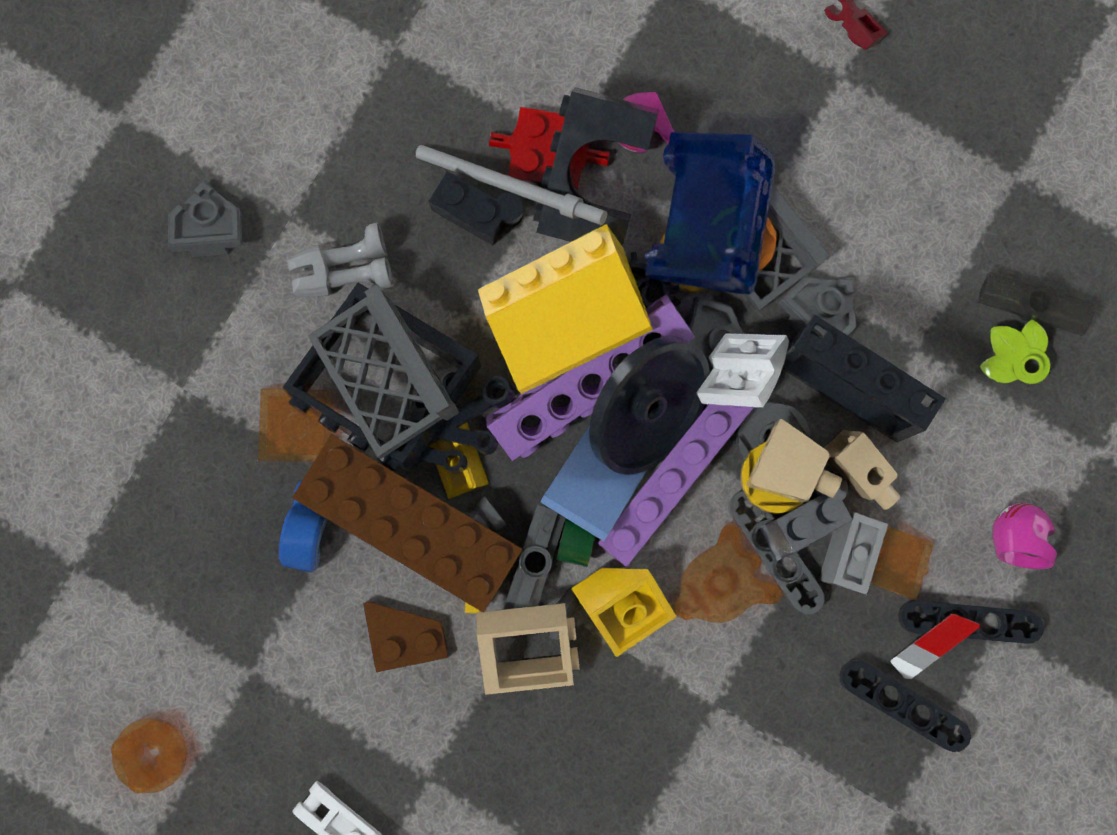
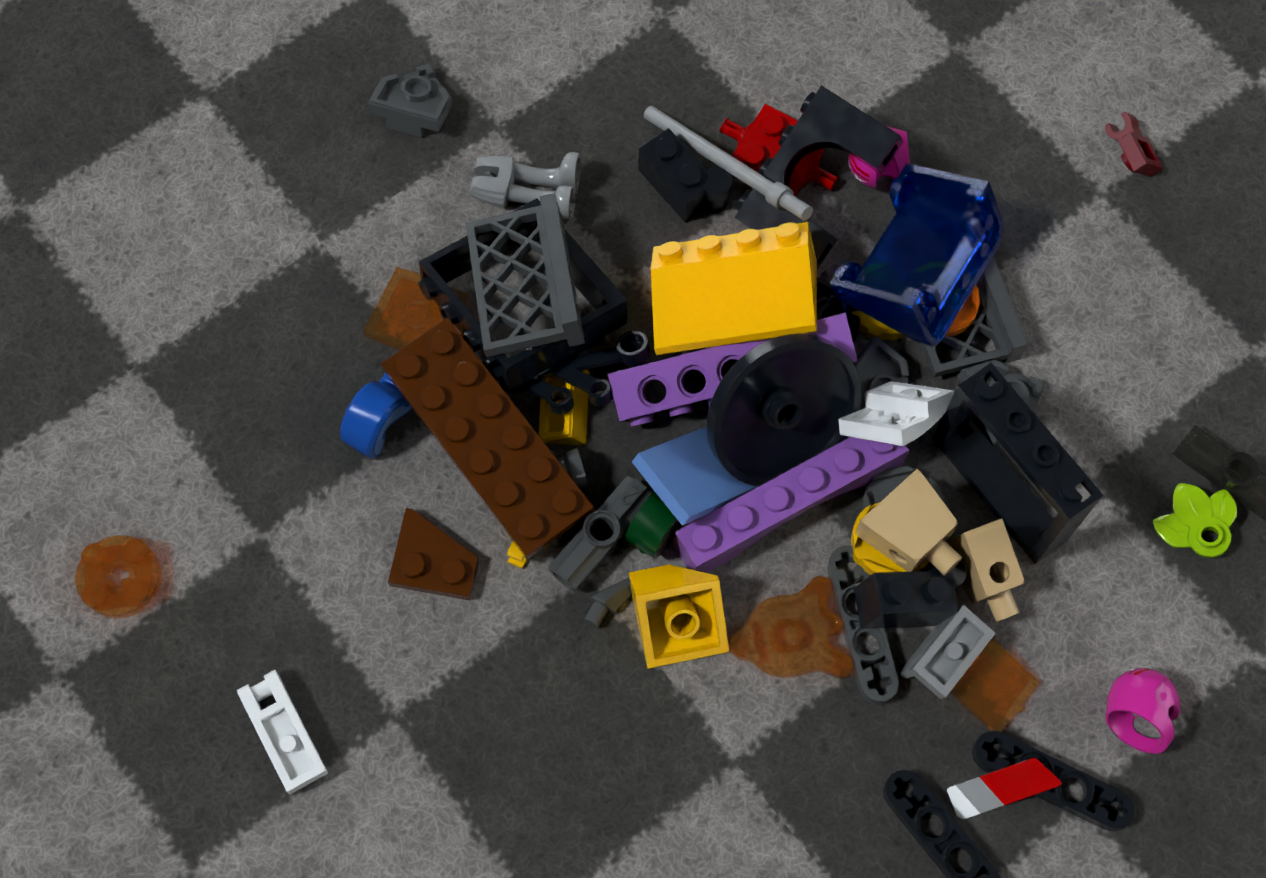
camera: 20 degrees right, 15 degrees down
tan window [476,603,579,695] -> none

